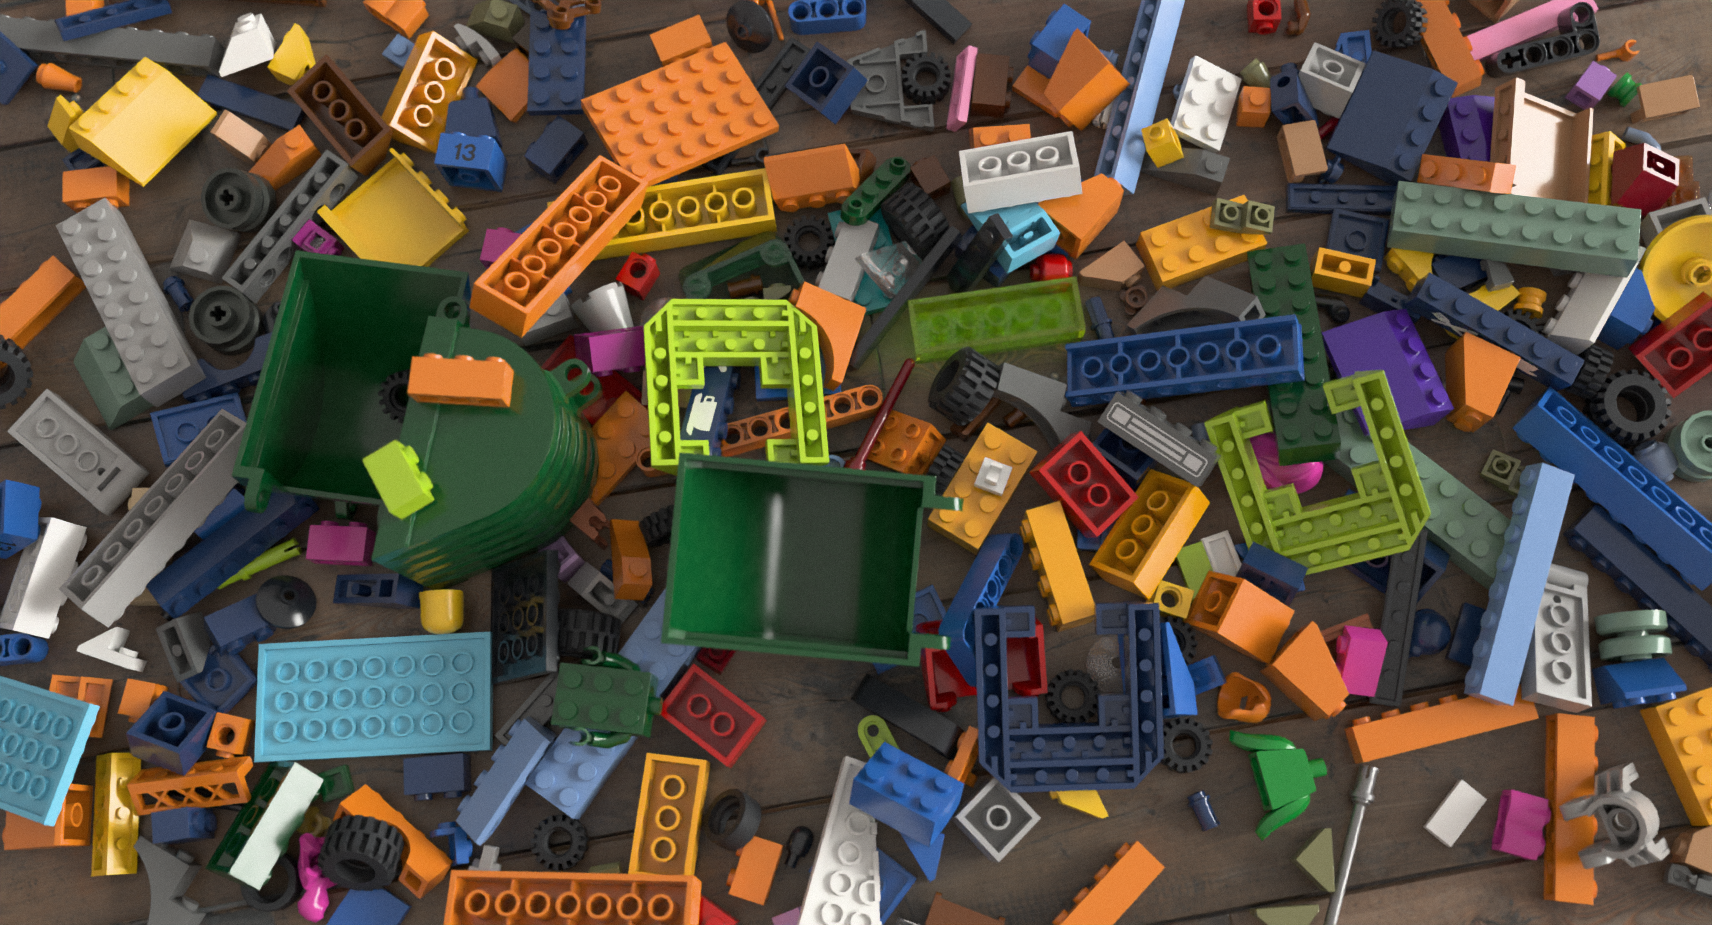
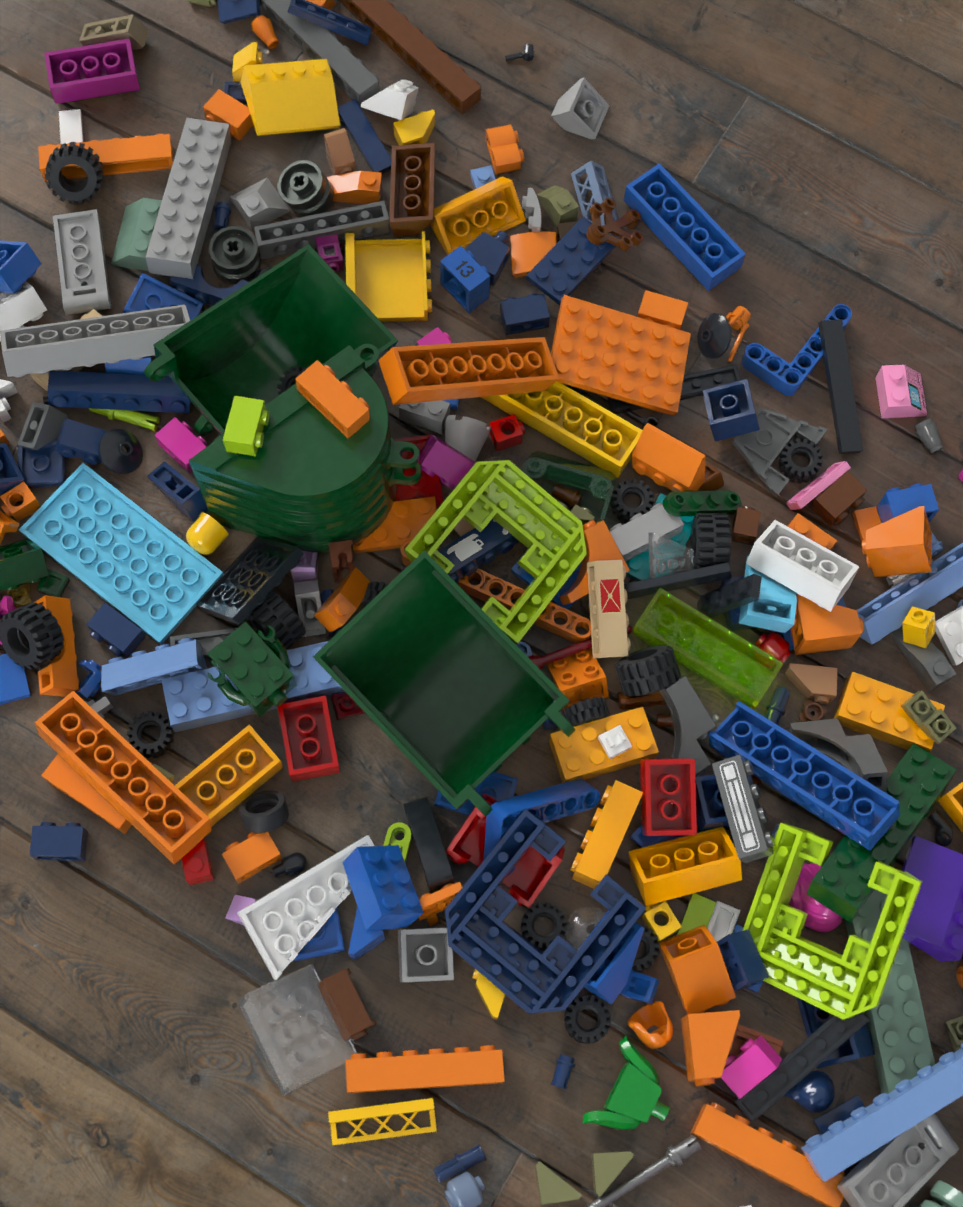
camera: 30 degrees right, 5 degrees down
none -> tan brick [587,560,630,658]

